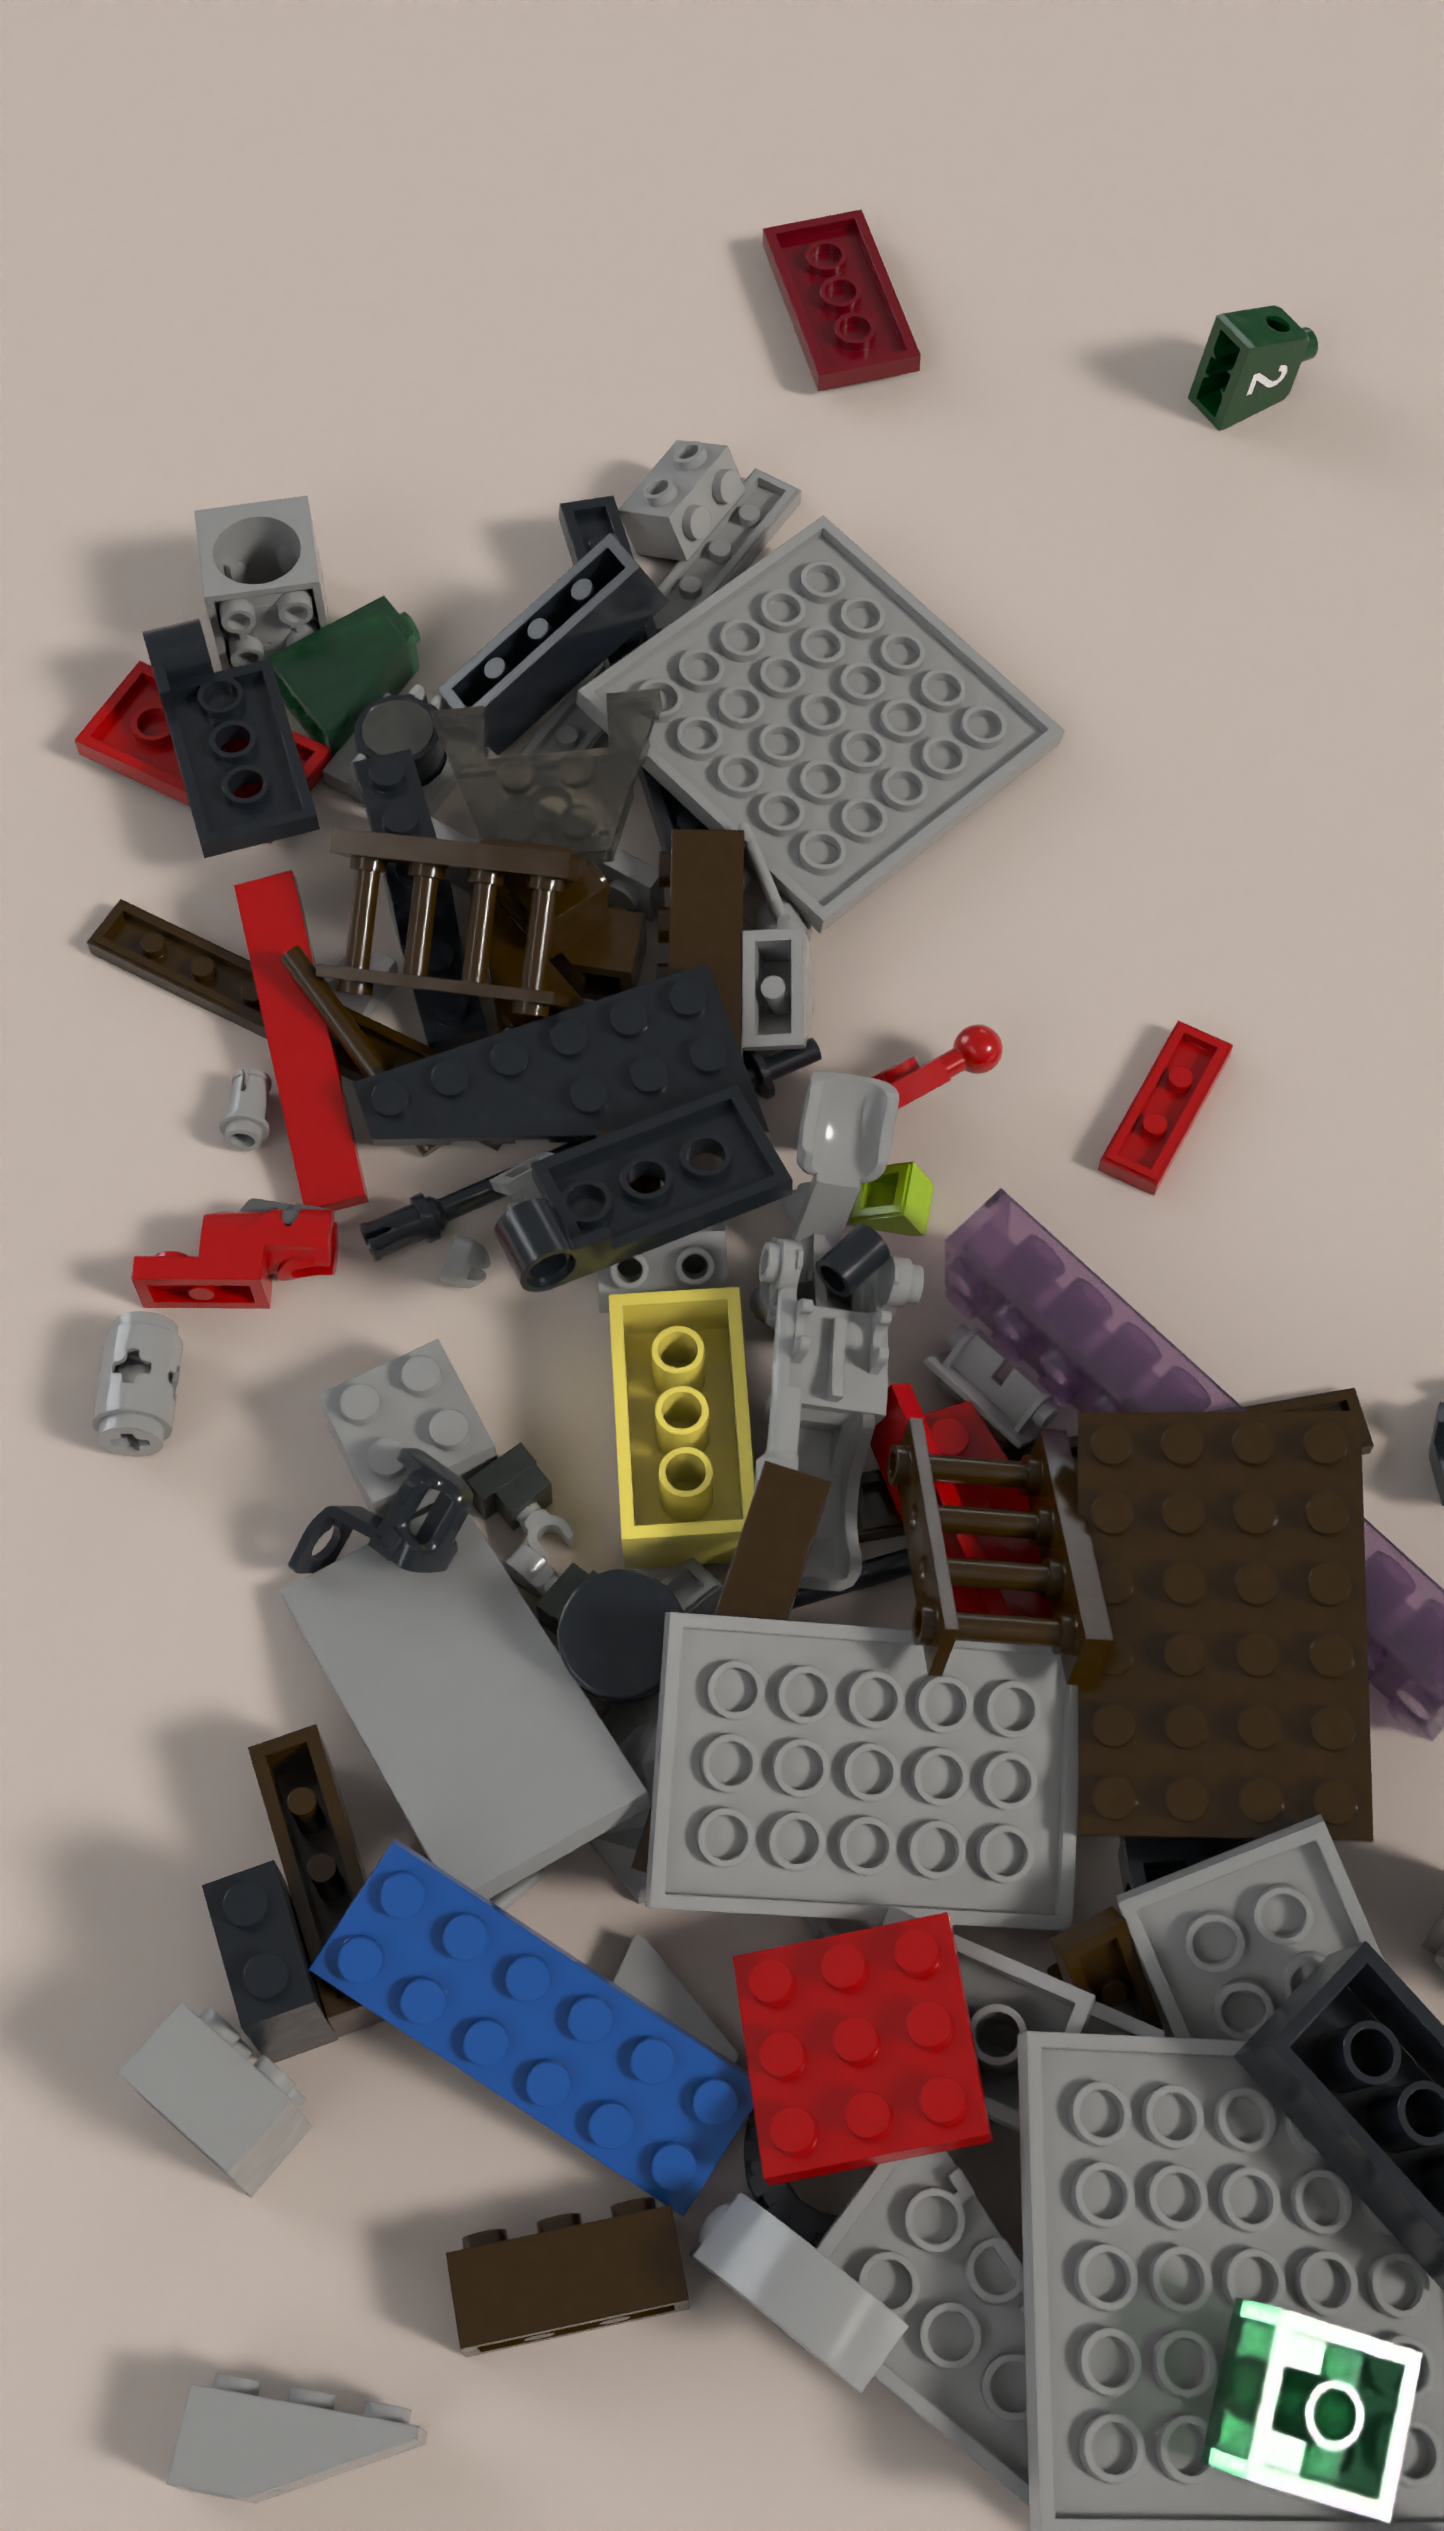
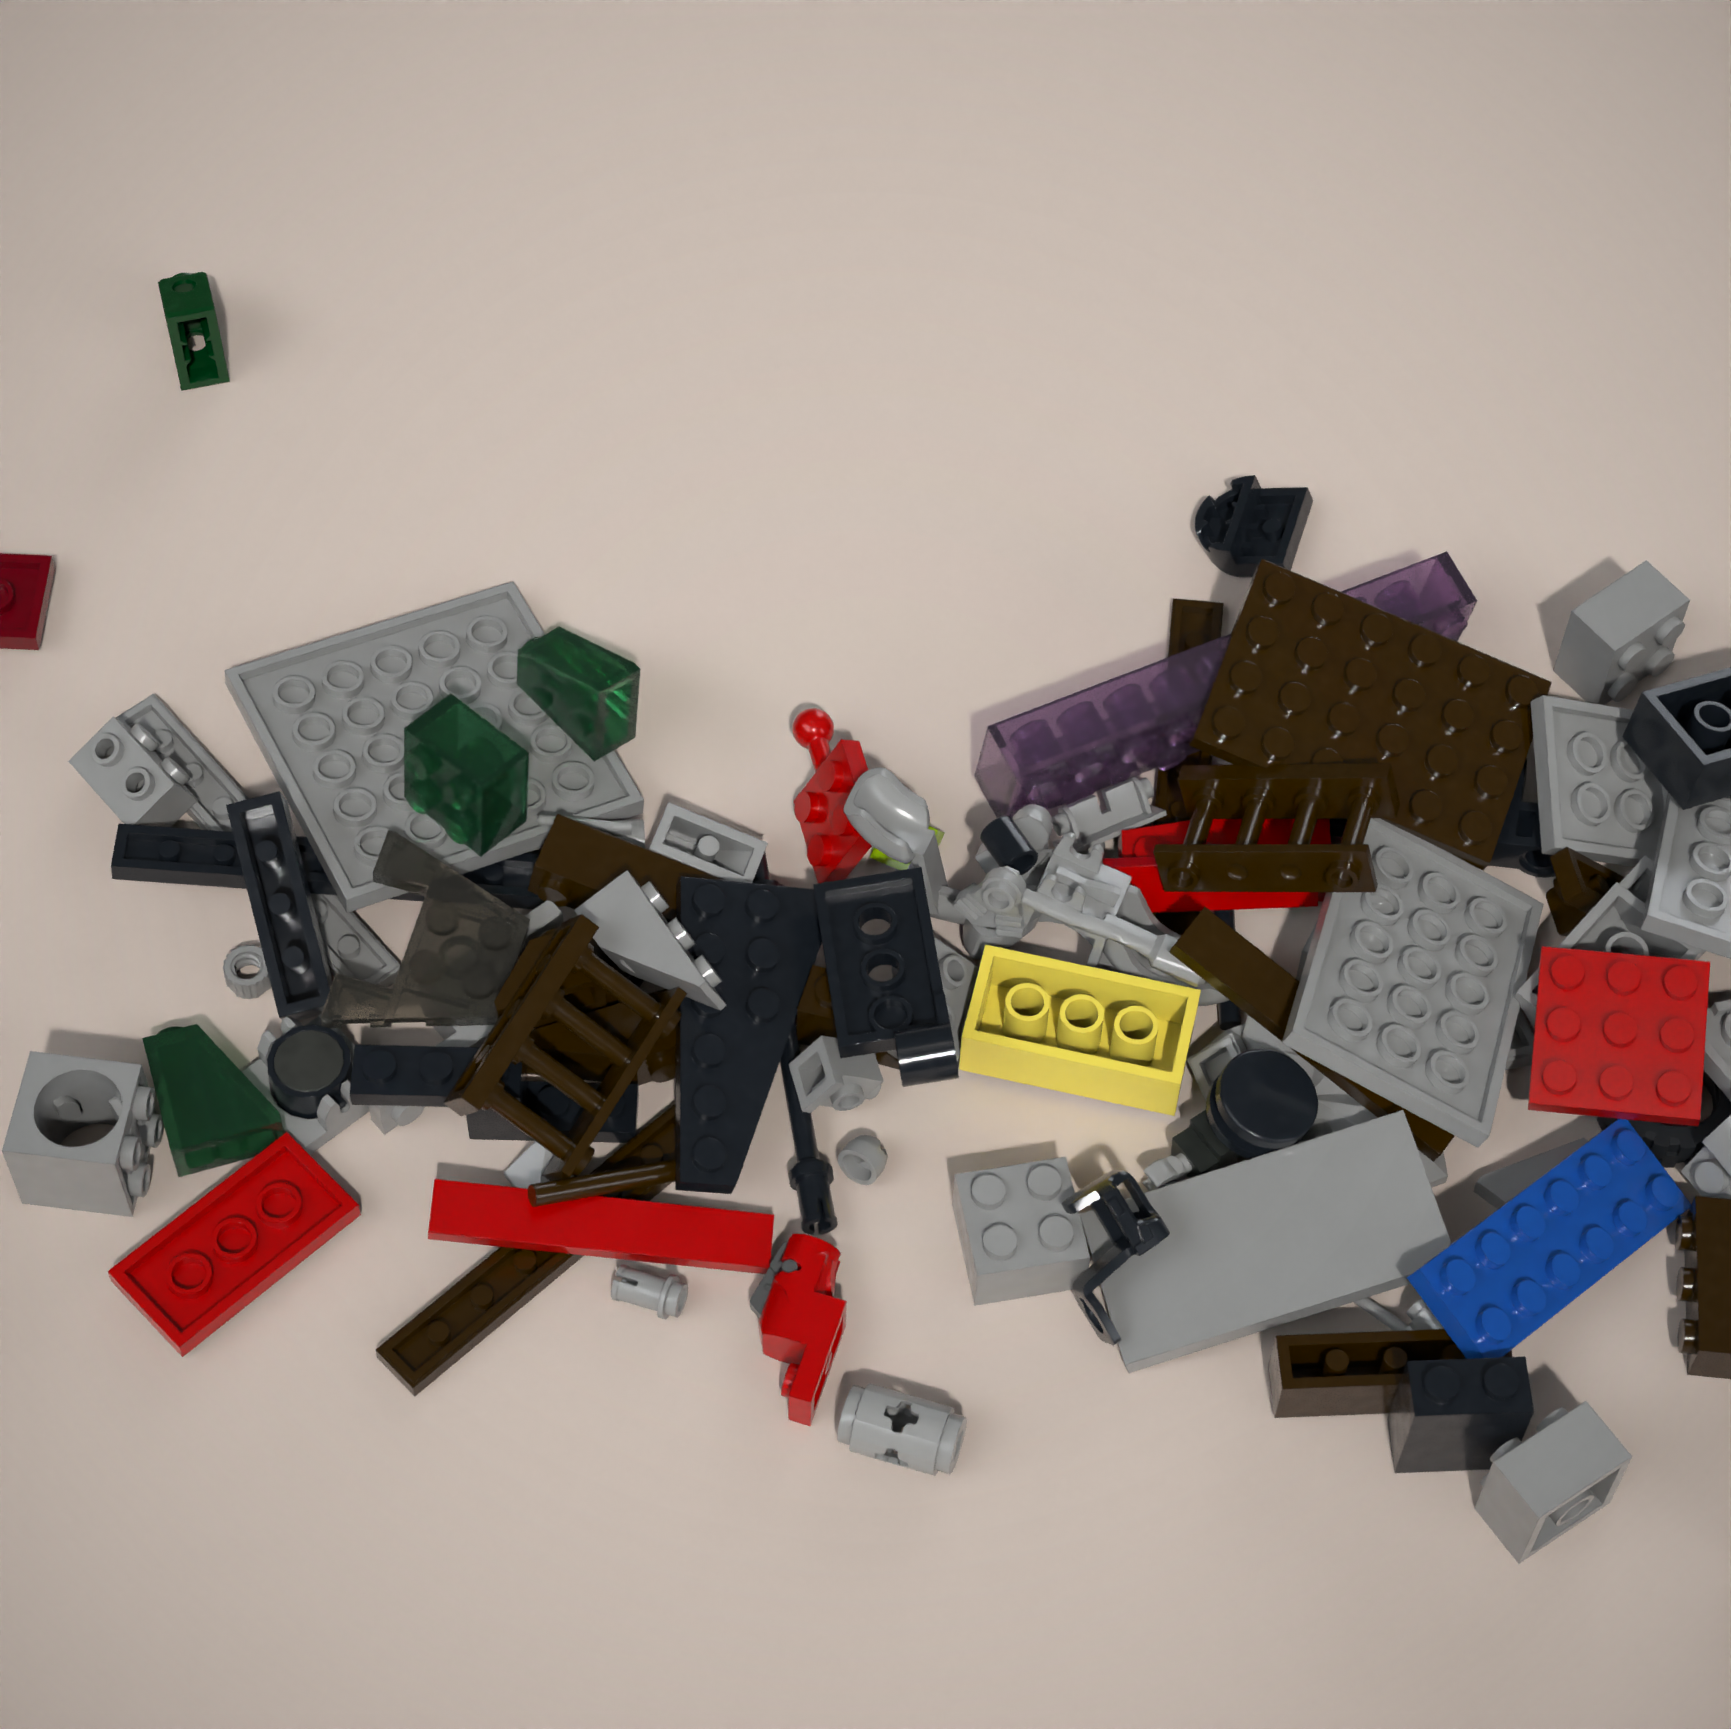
camera: 75 degrees left, 5 degrees down
black hinge [142,618,320,858] -> none
pearl dark grey piece [467,1442,574,1562] -> none
red tile [1098,1020,1234,1196] -> none
none -> clear green brick [404,693,529,857]
none -> clear green slope [516,627,641,761]
none -> light grey slope [574,870,727,1010]

